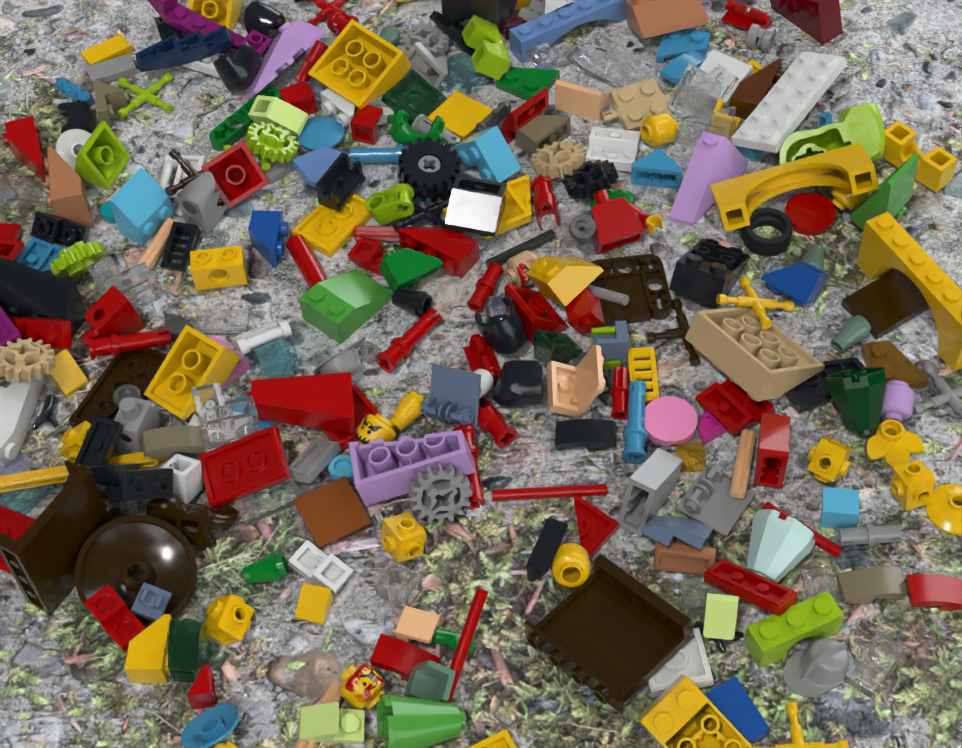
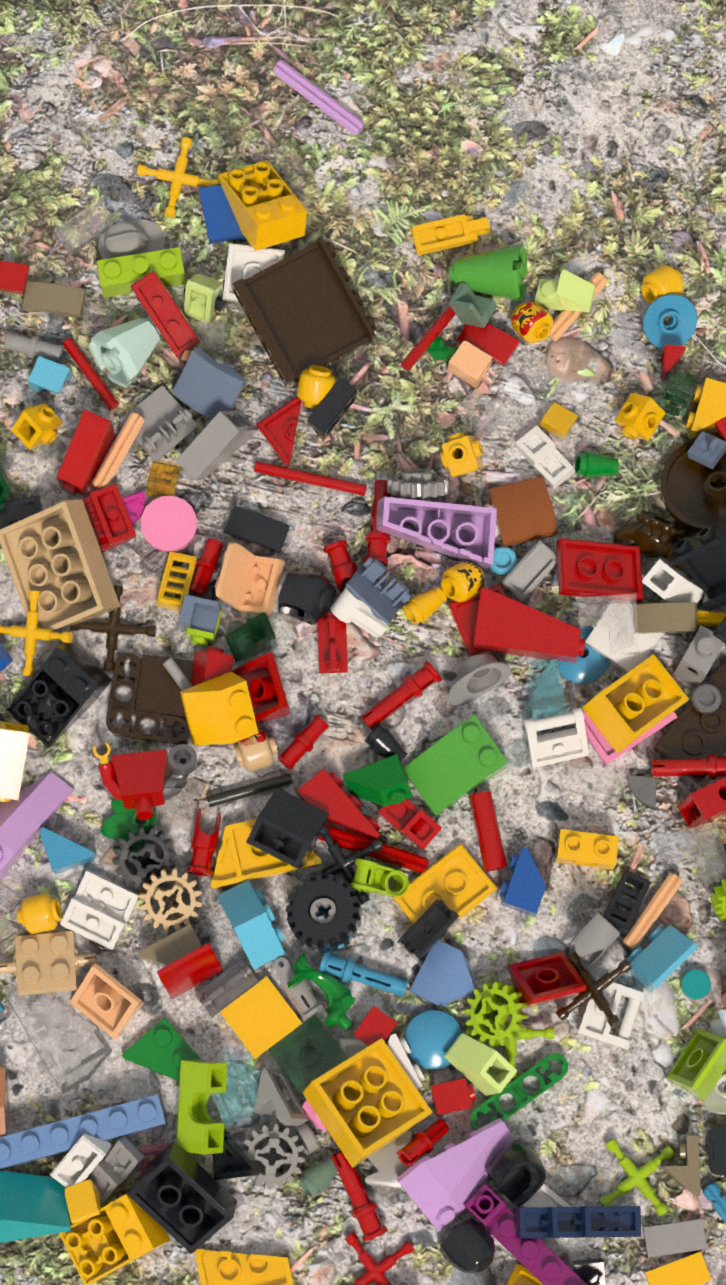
camera: 170 degrees left, 25 degrees up
black piece [475,297,527,356] -> none
dark azure pin [621,380,648,464] -> none

